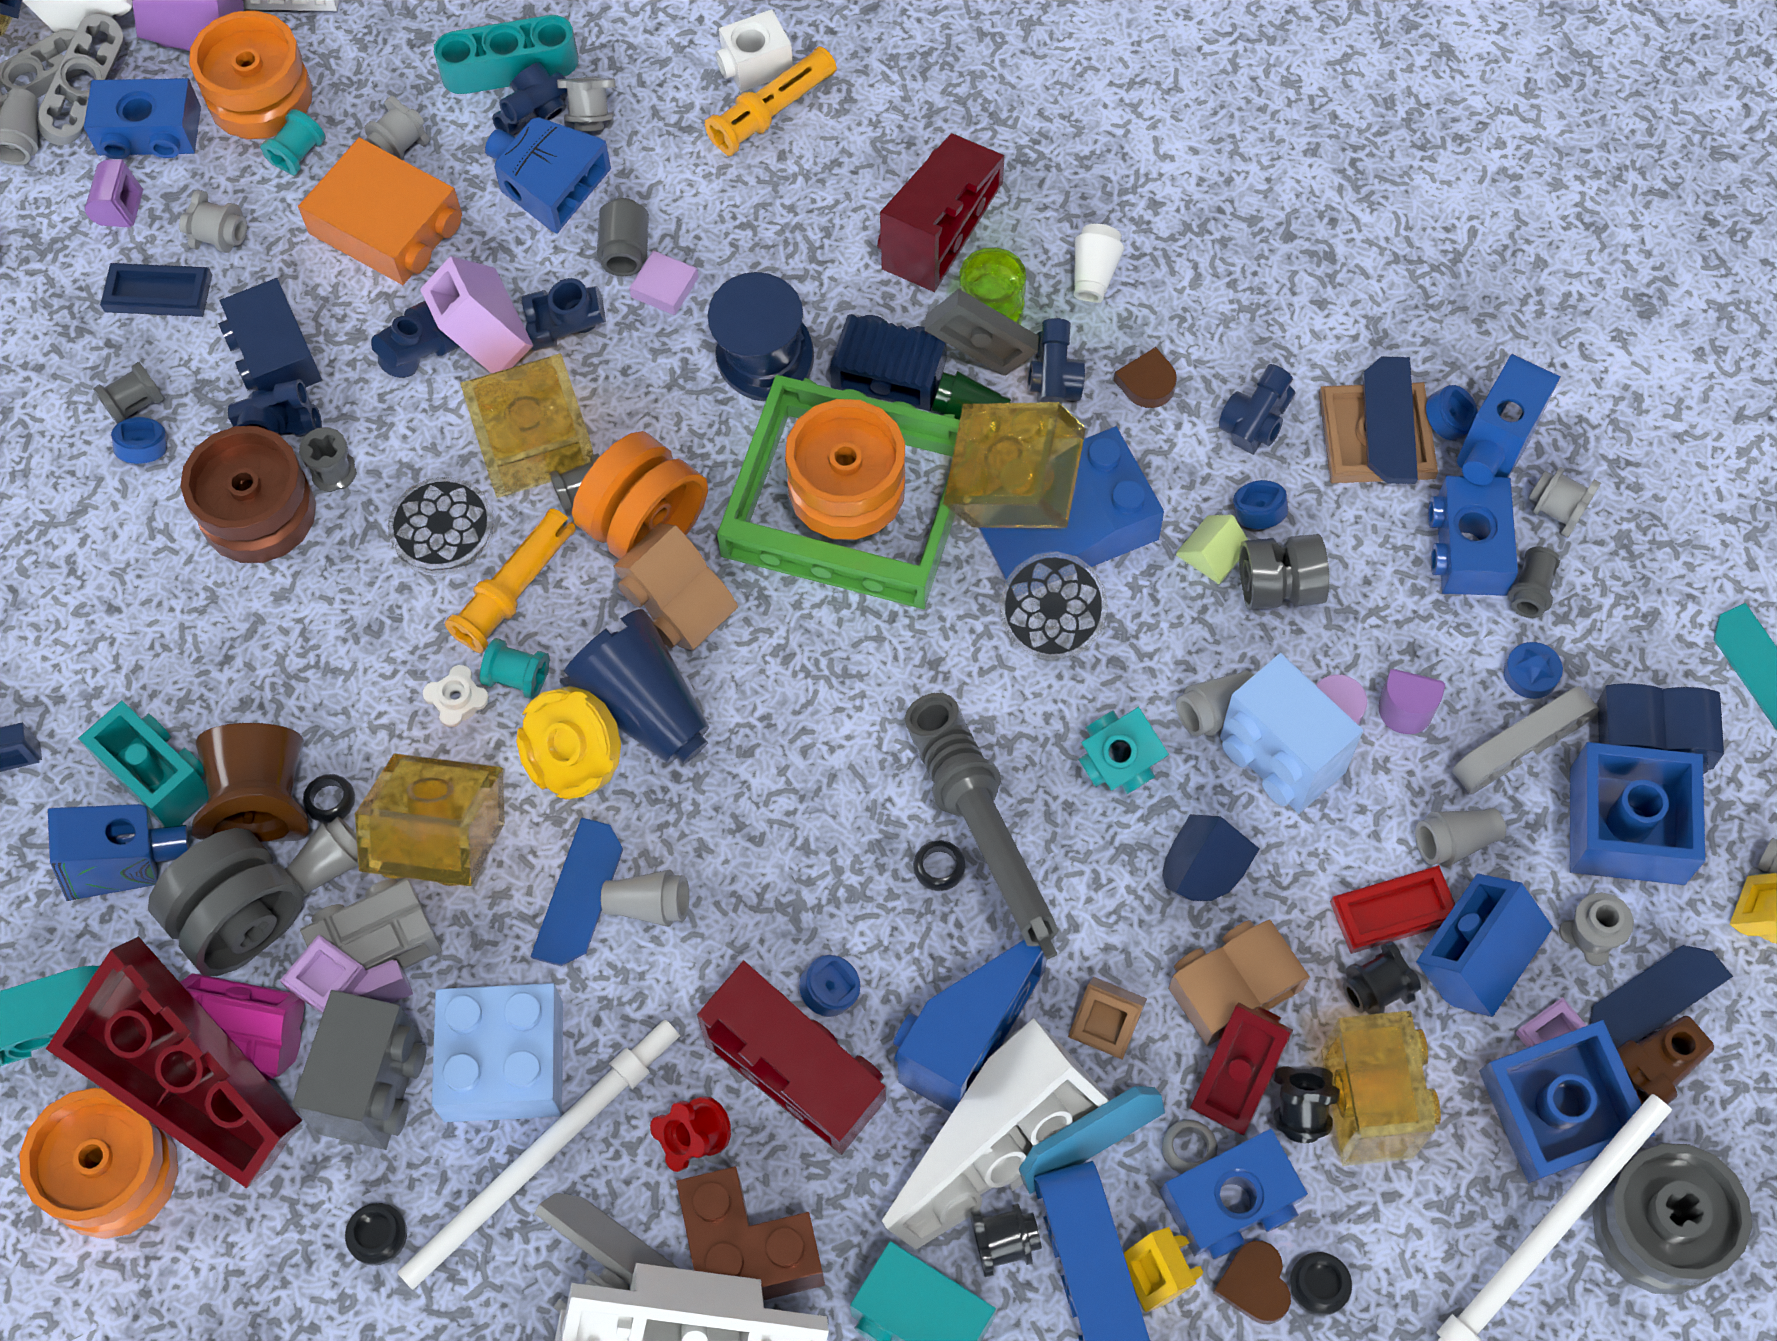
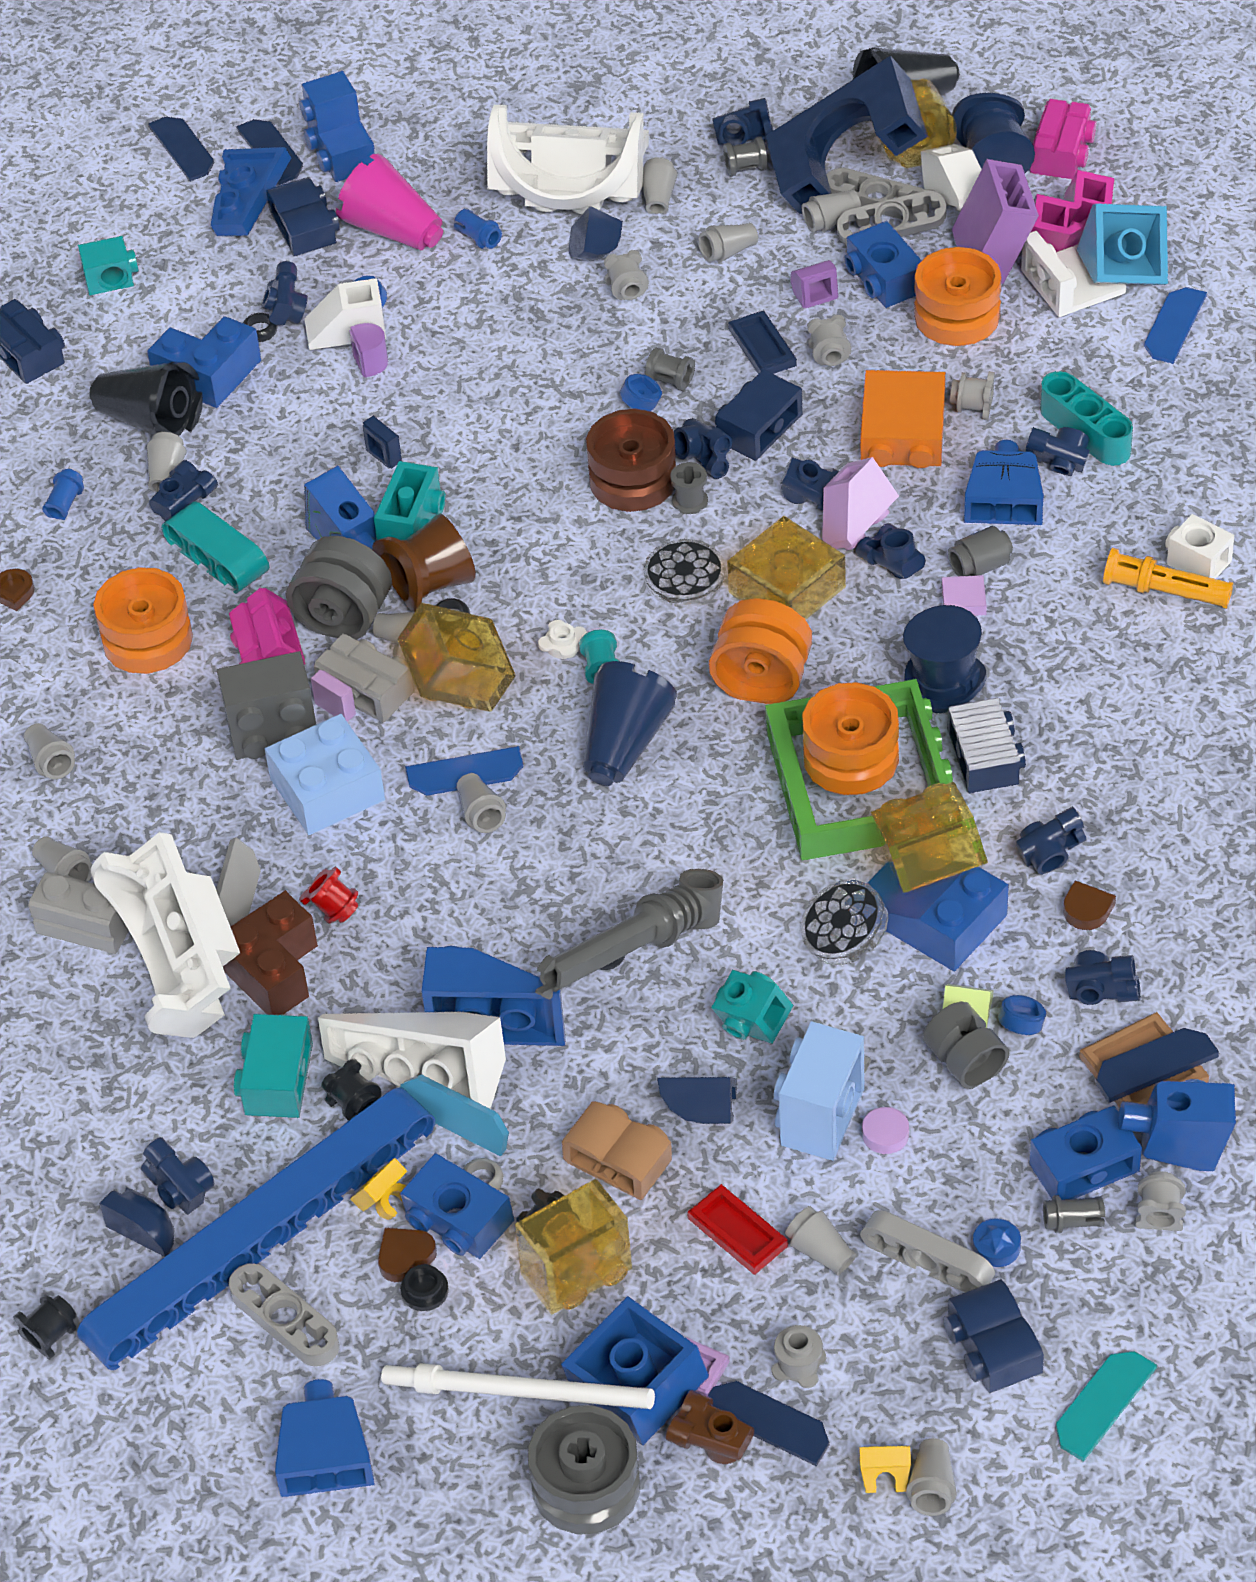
camera: 65 degrees right, 15 degrees down
dark red wedge [46,936,302,1189] -> none
teal bush [260,109,326,176] -> none
lavender tile [280,935,367,1015] -> none
black plate [345,1203,407,1266] -> none
white bar [397,1019,680,1290] -> none
light orange pin [445,508,576,653] -> none
yellow tile [516,686,621,799] -> none
light grey brick [557,76,616,131] -> none
medium nougat brick [613,523,738,650] -> none
dark red wedge [696,960,886,1155] -> none
blue tile [799,955,861,1017] -> none
dark red wedge [877,133,1005,293] -> none
dark grey plate [925,289,1039,376] -> none
dark green cone [931,371,1011,428] -> none
clear neon green wheel [959,247,1026,325] -> none
medium nougat slope [1068,977,1147,1060] -> none
white cone [1074,224,1124,303] -> none
dark red plate [1190,1002,1293,1136] -> none
black brick [1343,940,1421,1018] -> none
medium lavender brick [1379,669,1446,734] -> none
blue brick [1416,873,1553,1017] -> none
blue brick [1570,742,1706,885] -> none

